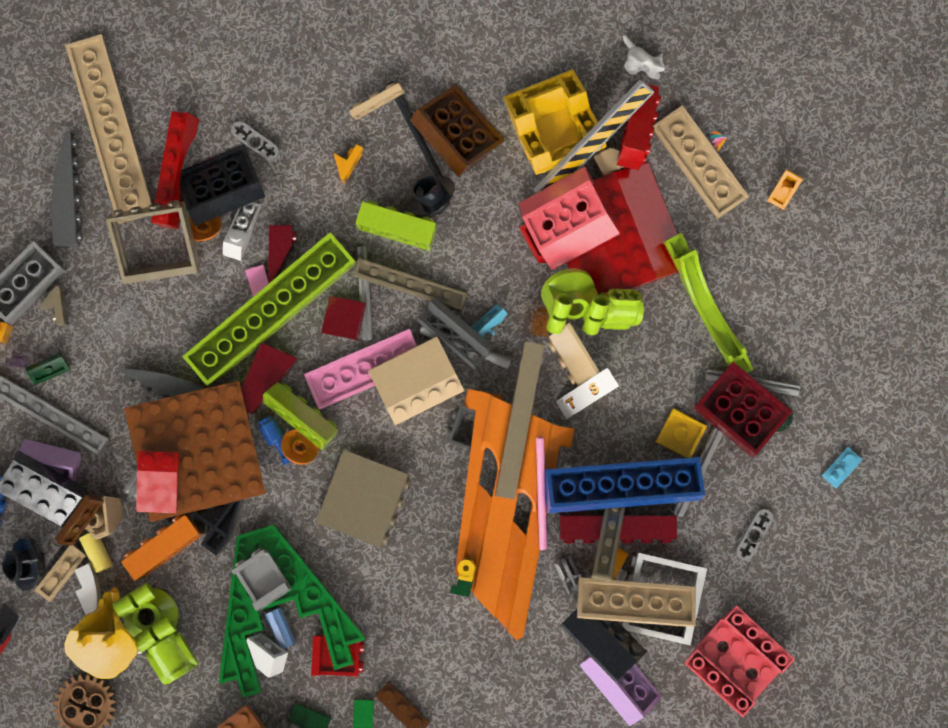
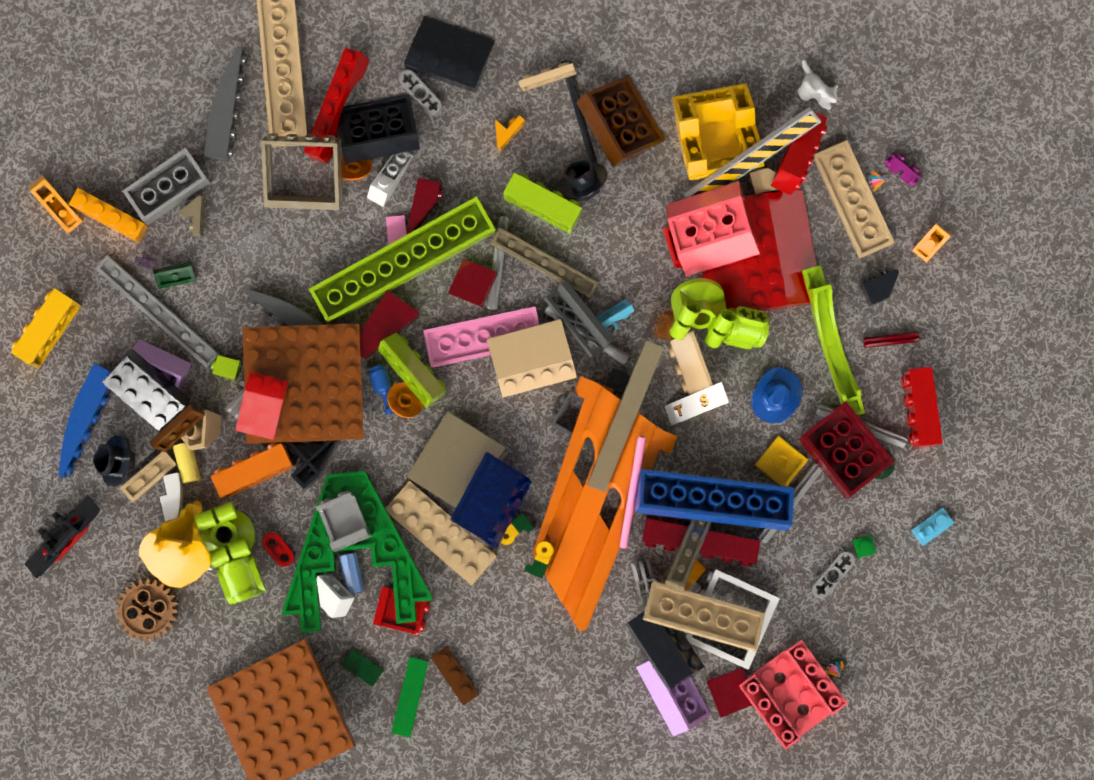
camera: 10 degrees right, 0 degrees up
none -> lime brick [211,355,242,381]
none -> red plate [262,533,295,567]
none -> tan plate [386,481,497,586]
none -> black slope [404,16,495,93]
none -> clear blue slope [450,452,532,549]
none -> leg [498,513,535,545]
none -> black plate [606,369,630,394]
none -> dark red tile [706,667,752,718]
none -> blue hat [751,367,803,424]
none -> tile [823,660,846,679]
none -> green plate [852,535,877,559]
none -> black slope [860,268,899,307]
none -> dark red axle [863,331,920,348]
none -> magenta hinge [884,152,923,187]
none -> red brick [900,367,943,449]

